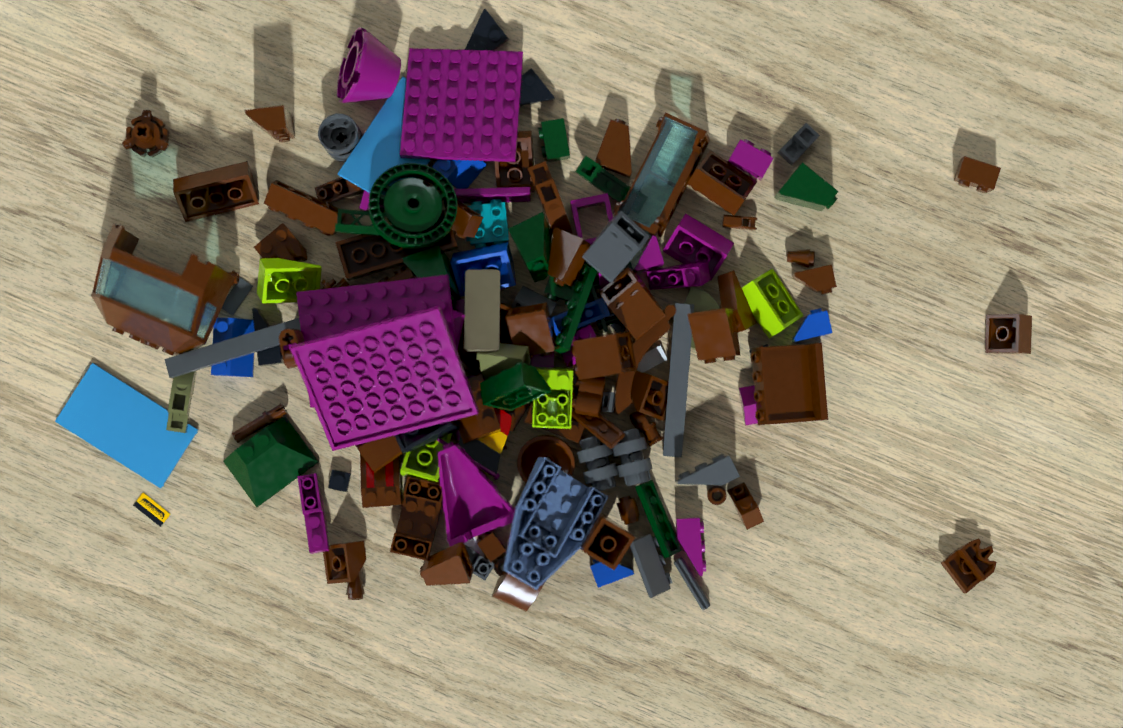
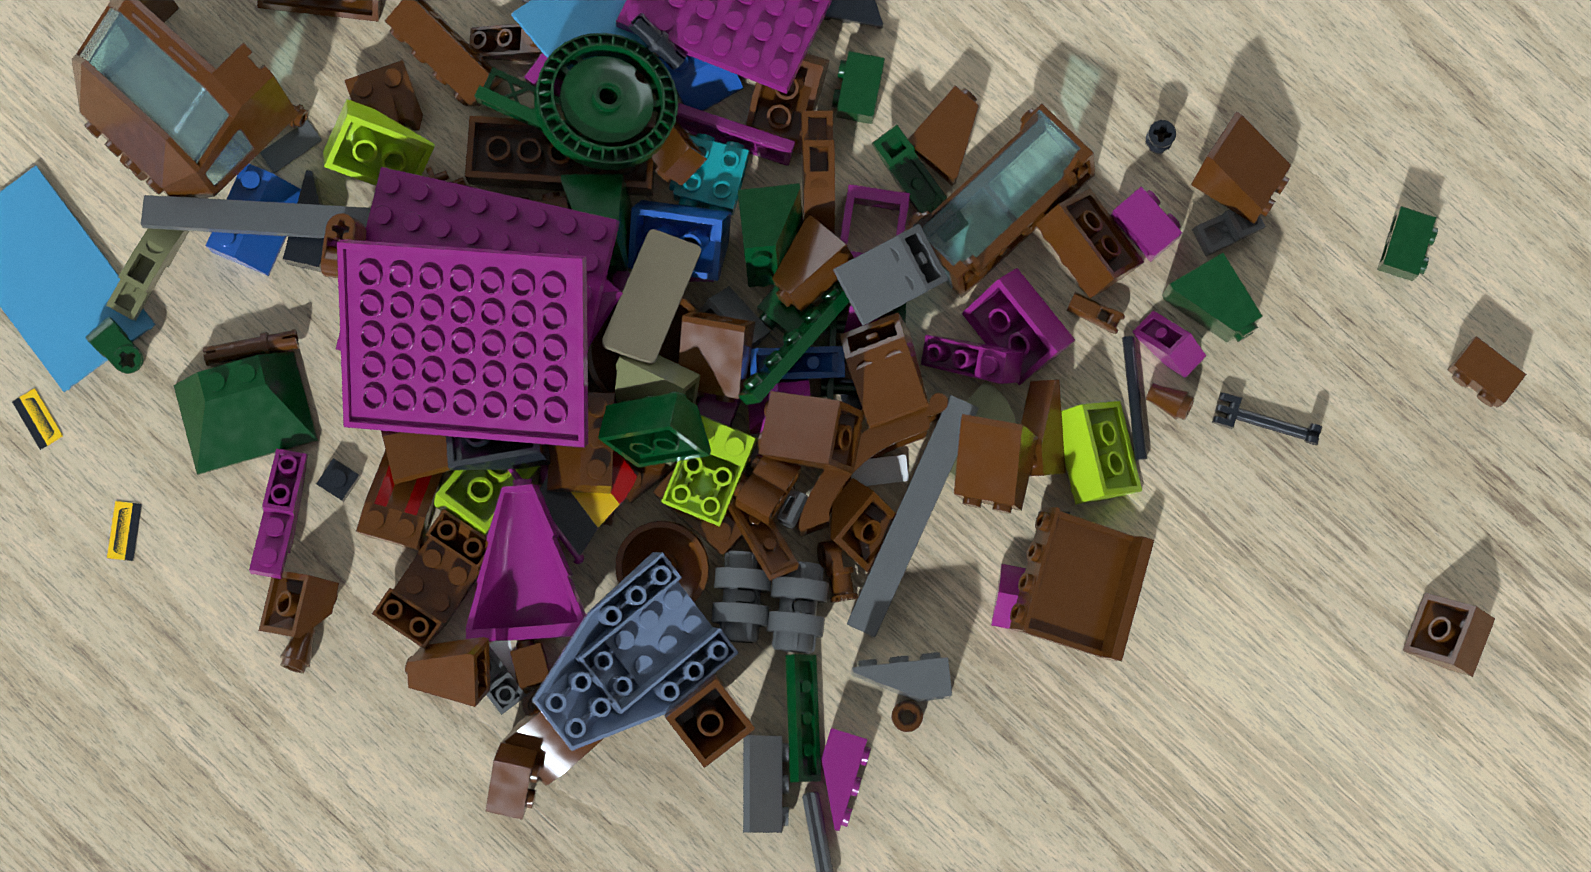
camera: 15 degrees right, 5 degrees down
blue slope [590,559,634,588] -> none
reddish brown brick [617,495,640,525] -> none
magenta slope [634,235,664,274] -> none
reddish brown slope [727,482,764,530] -> none
reddish brown slope [792,264,837,295] -> none
blue slope [792,308,833,343] -> none
none -> dark green piece [85,316,144,374]
none -> sticker [107,501,141,561]
none -> reddish brown brick [485,742,541,820]
none -> black pin [628,13,687,70]
none -> black bar [1122,336,1148,461]
none -> magenta slope [1132,310,1206,378]
none -> black bush [1145,120,1176,154]
none -> reddish brown slope [1191,111,1291,224]
none -> black hinge [1212,392,1323,446]
none -> dark green brick [1377,206,1438,281]

